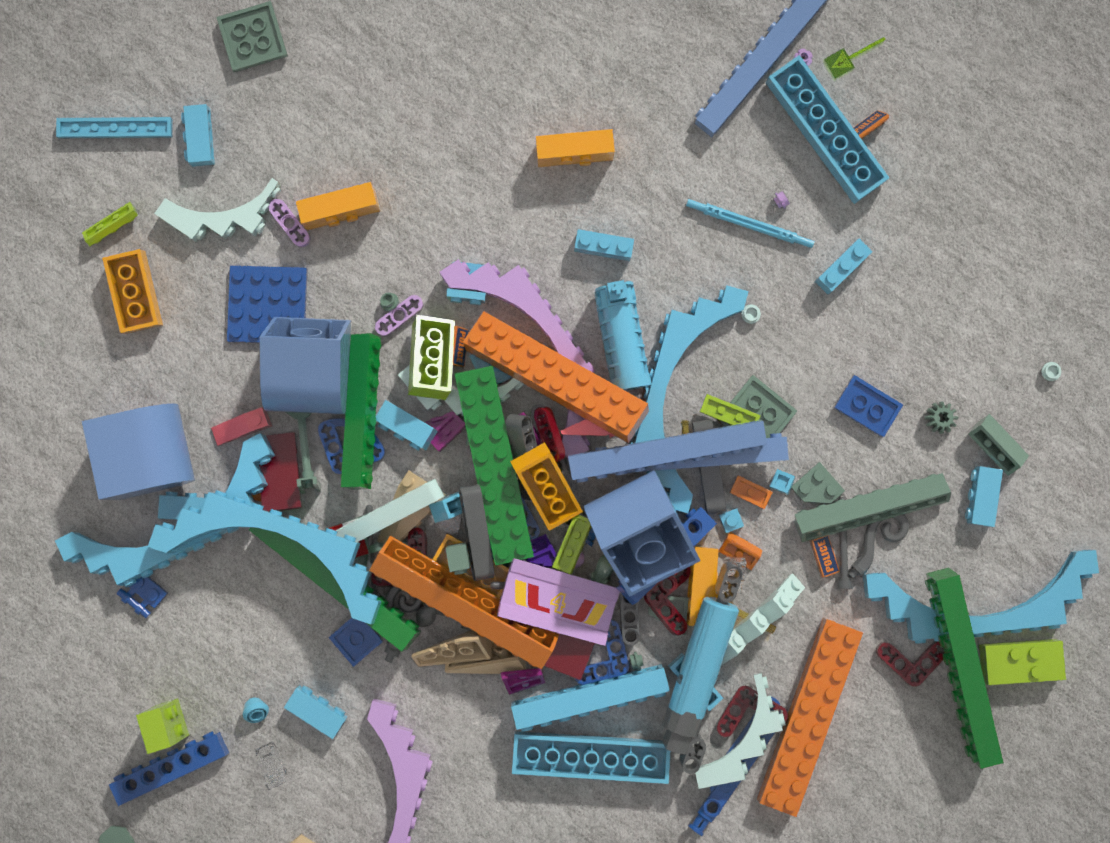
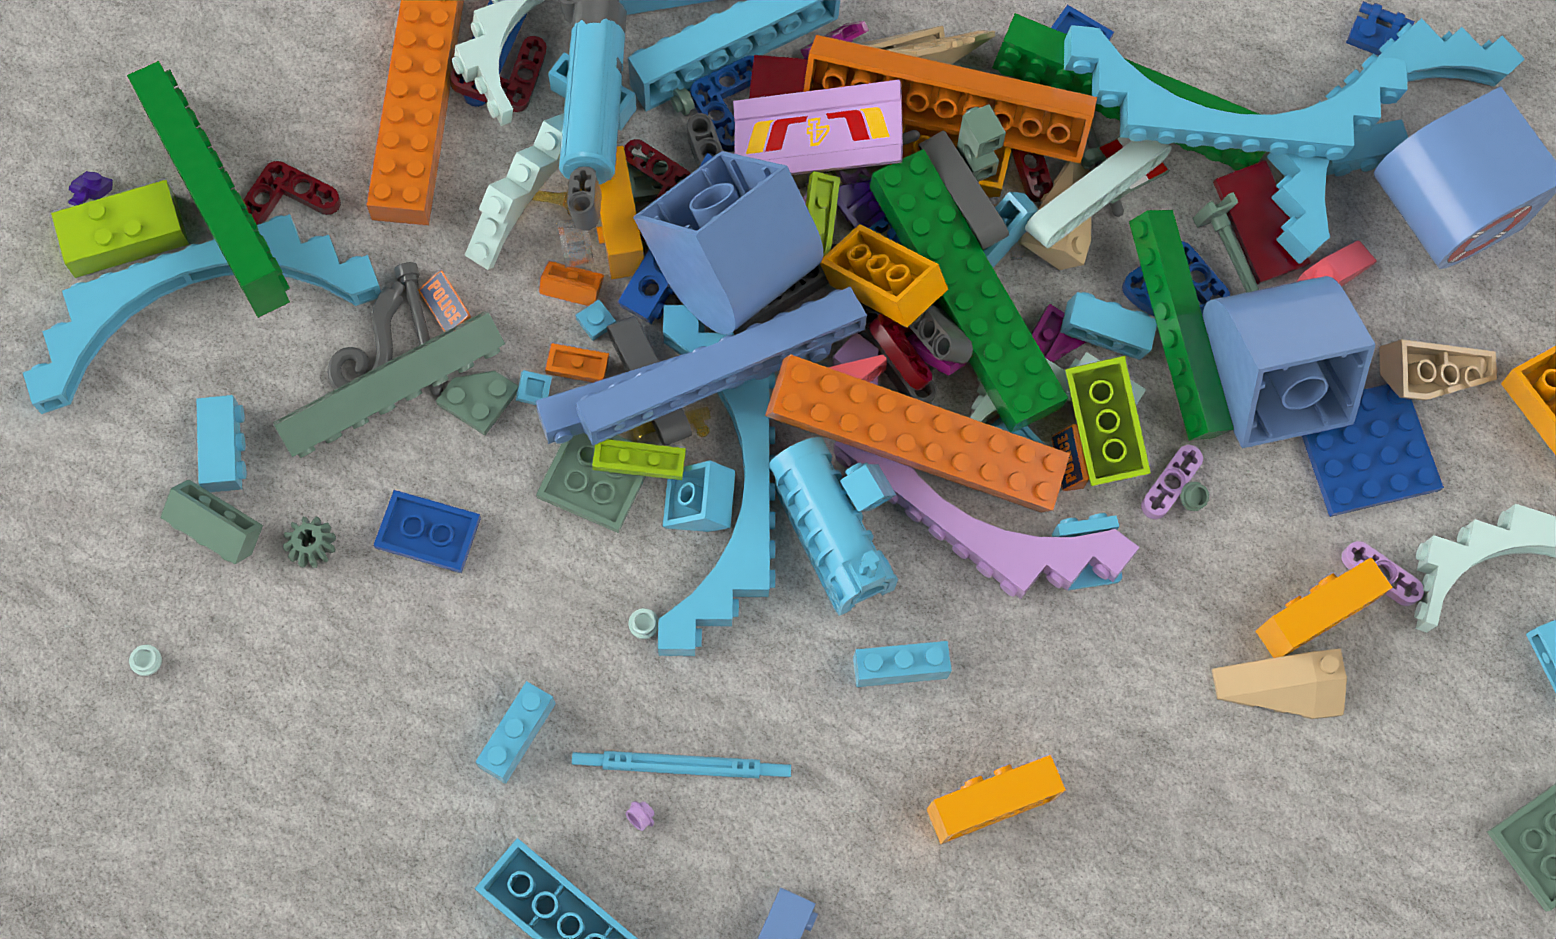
camera: 165 degrees right, 15 degrees down
none -> dark purple plate [68,171,113,206]
none -> medium azure slope [663,460,735,532]
none -> medium azure brick [840,462,896,512]
none -> tan wedge [1212,648,1347,719]
none -> tan wedge [1379,339,1497,401]

